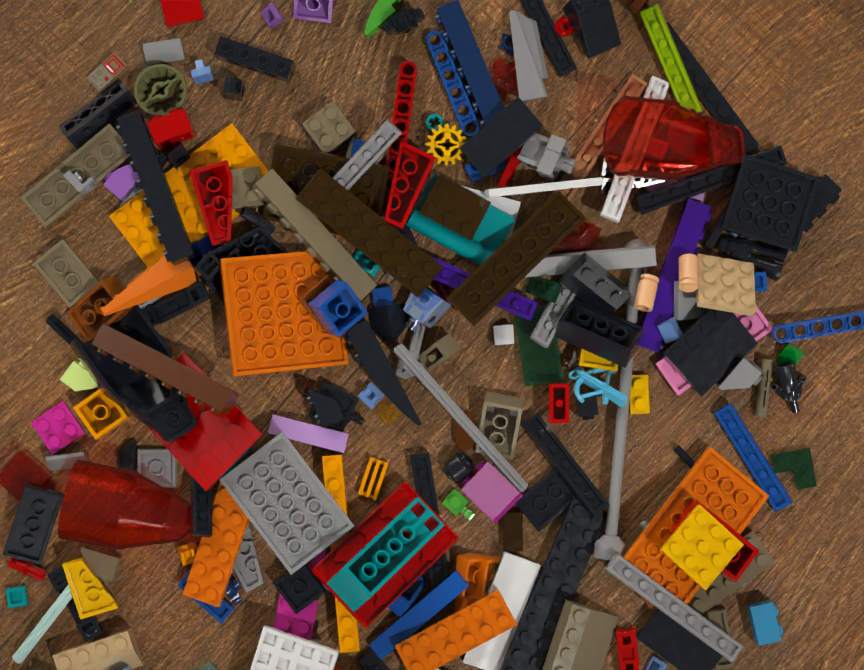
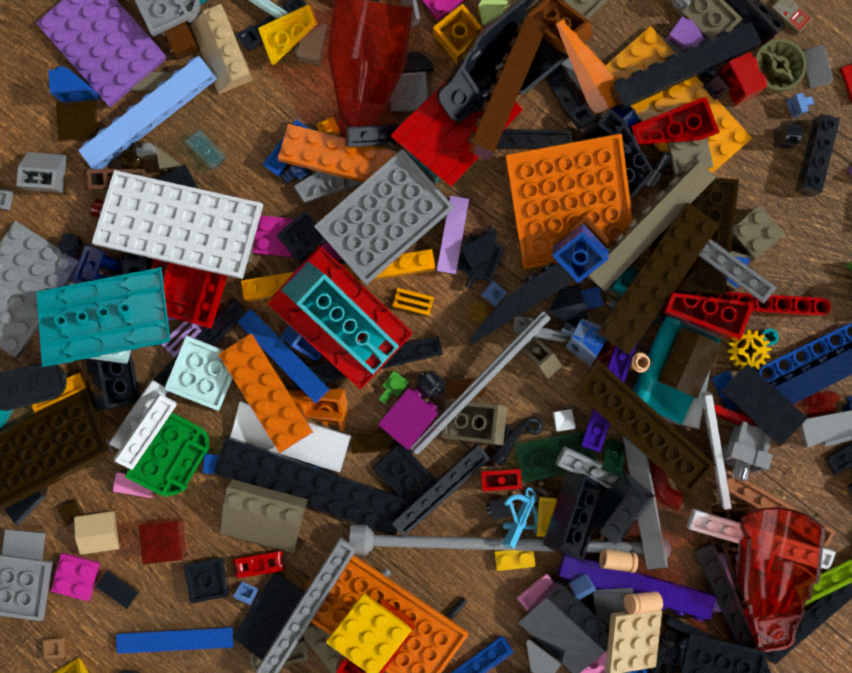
camera: 90 degrees right, 0 degrees up
none -> black plant [489,416,543,467]
none -> black tile [496,129,572,149]
none -> light nougat cone [629,353,650,372]

